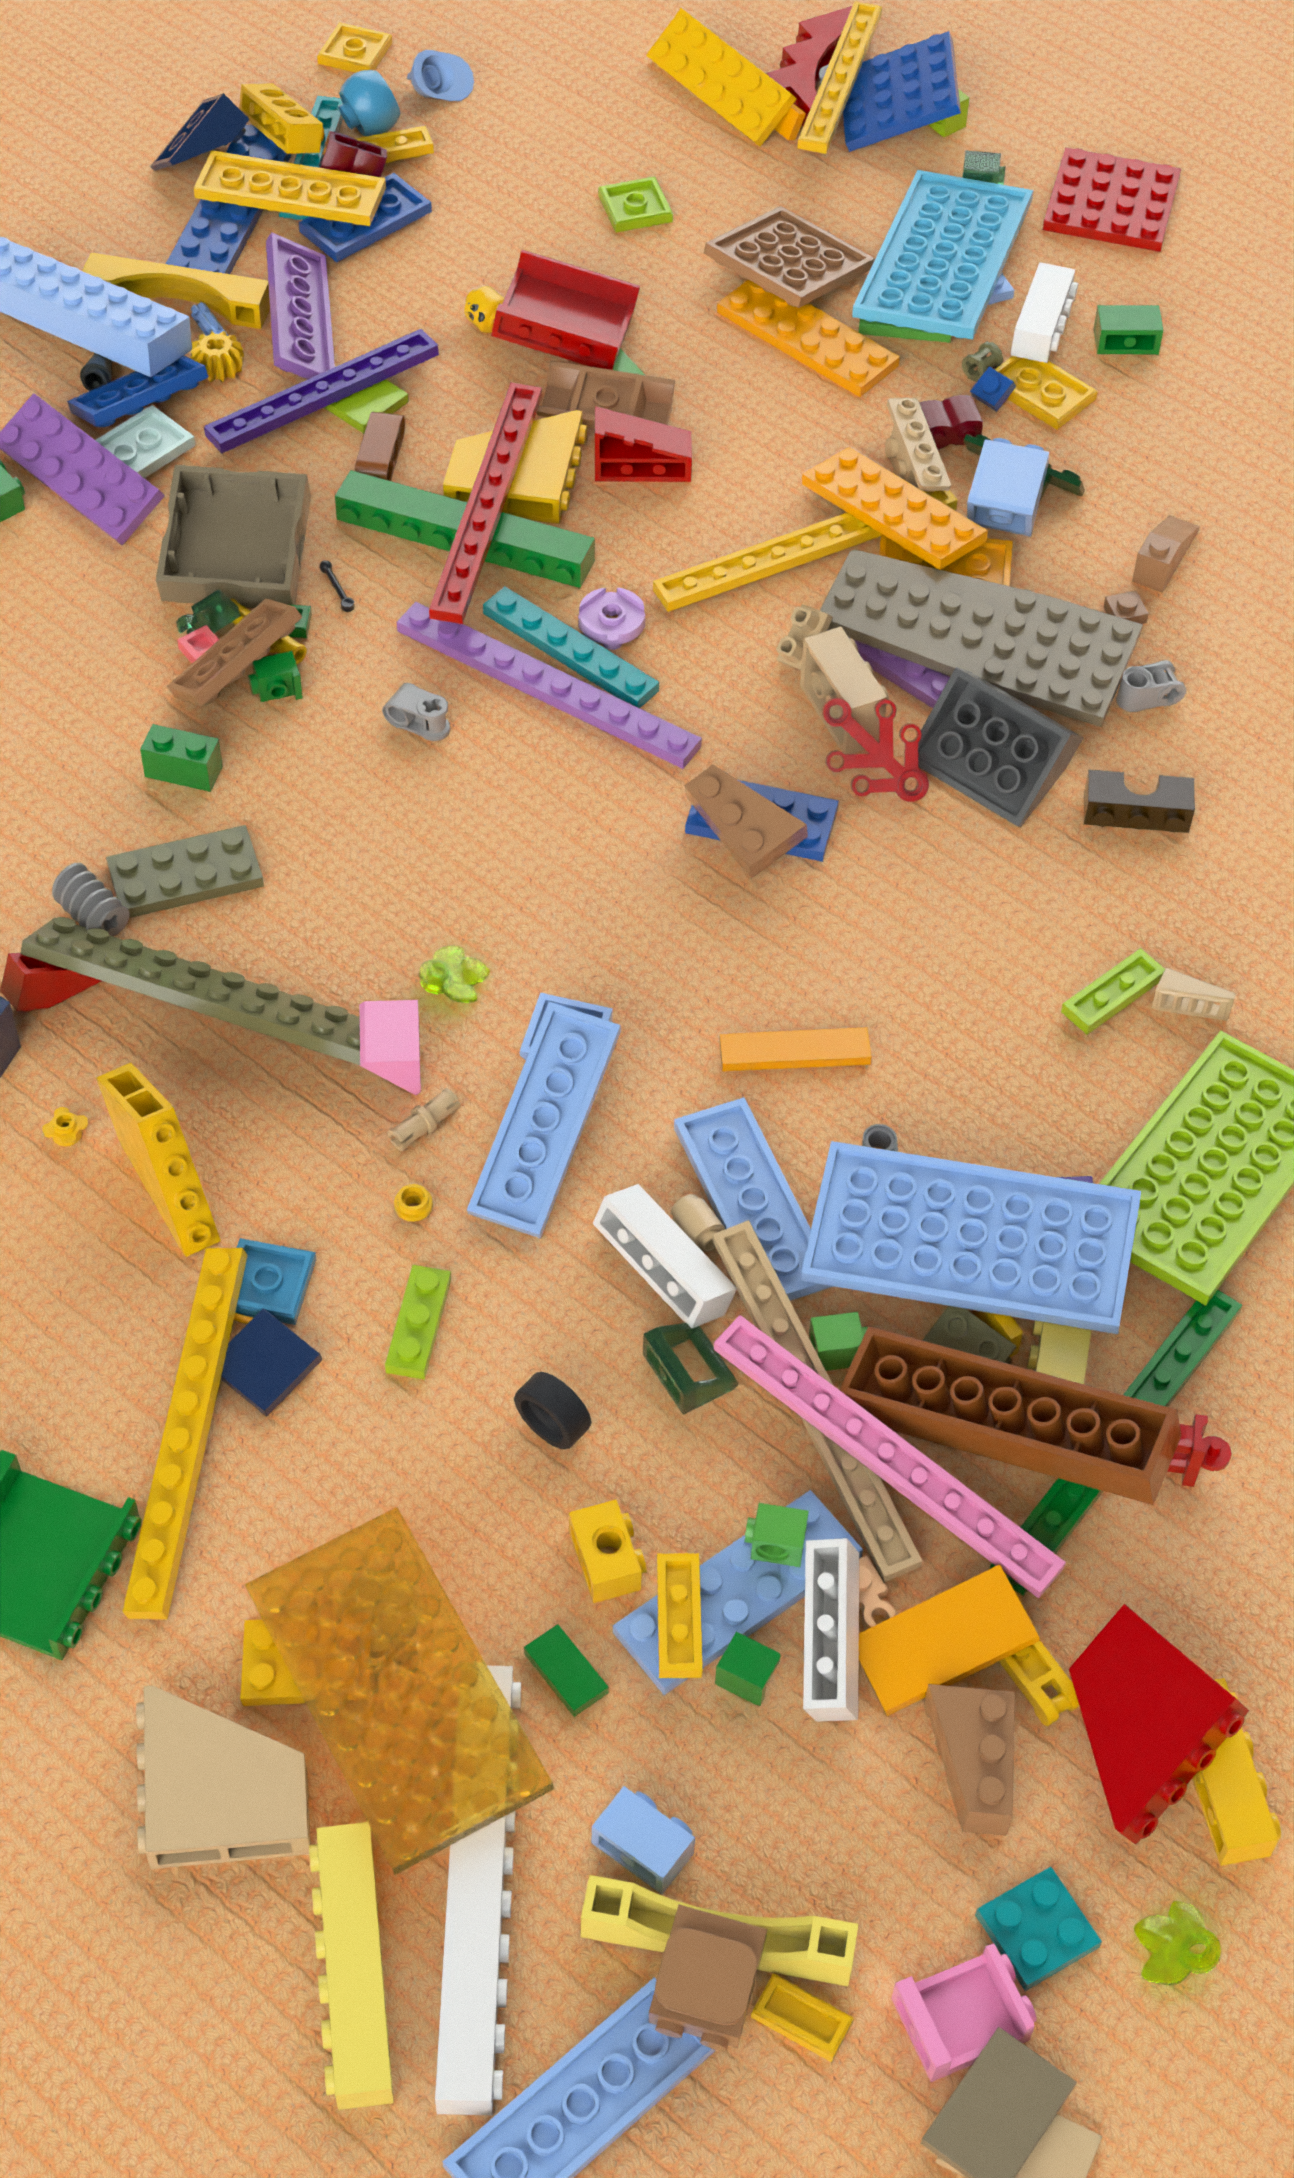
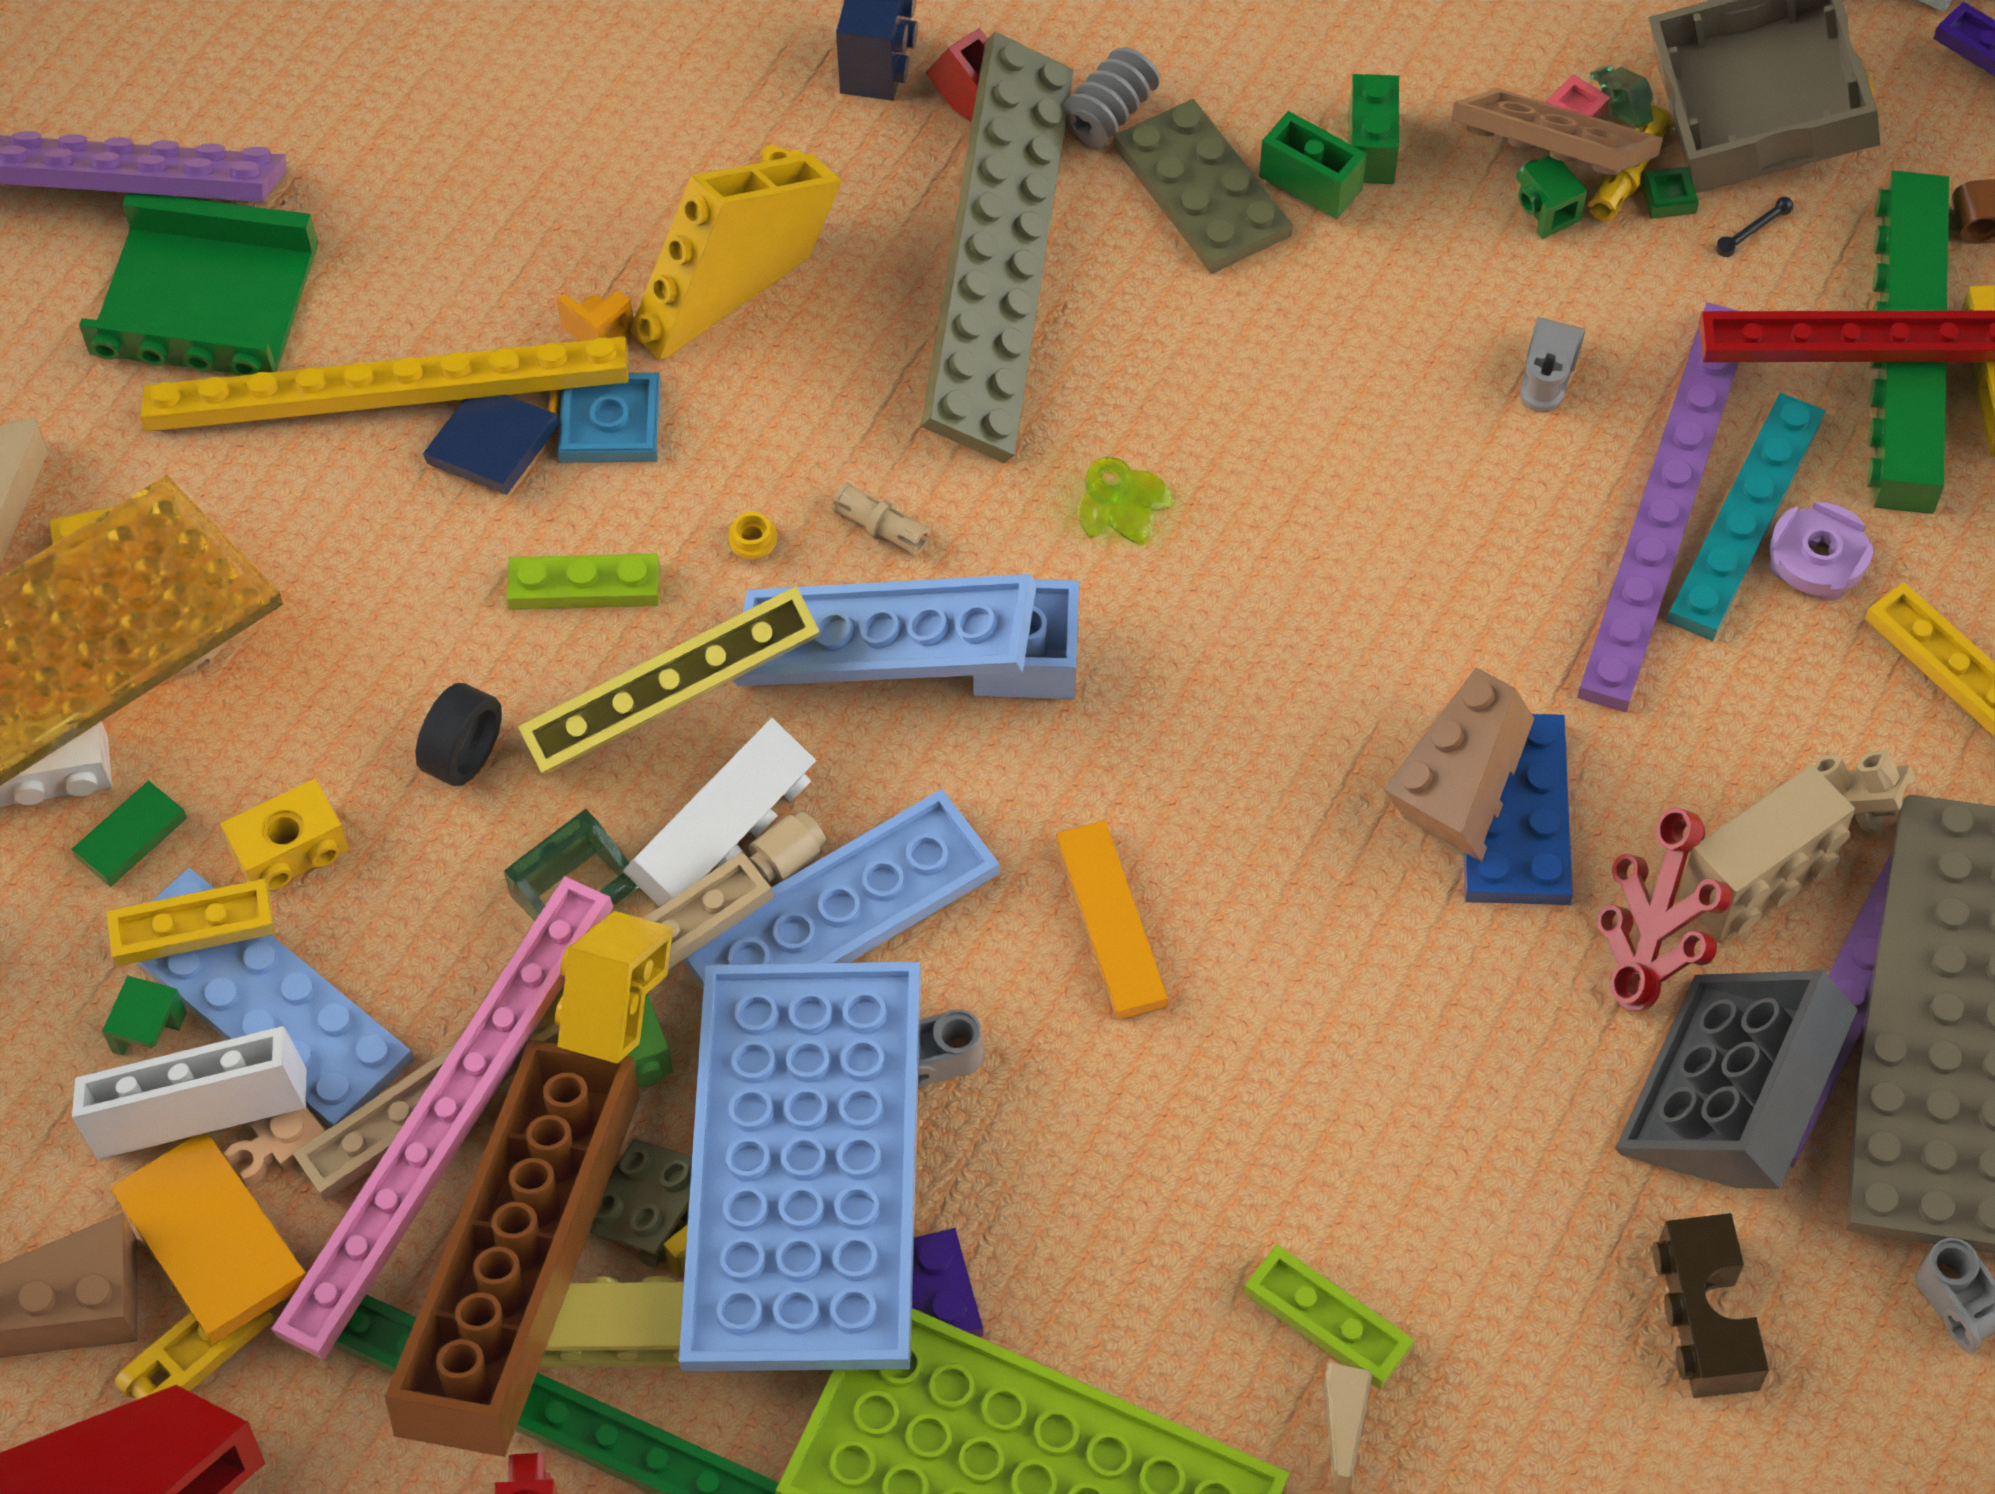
camera: 80 degrees right, 5 degrees up
bright pink slope [359,1000,421,1095] -> none
bright green brick [744,1503,809,1567] -> none
none -> light yellow brick [518,586,820,775]
none -> yellow brick [555,911,673,1064]
none -> light orange panel [557,290,634,341]
none -> green brick [1259,111,1367,219]

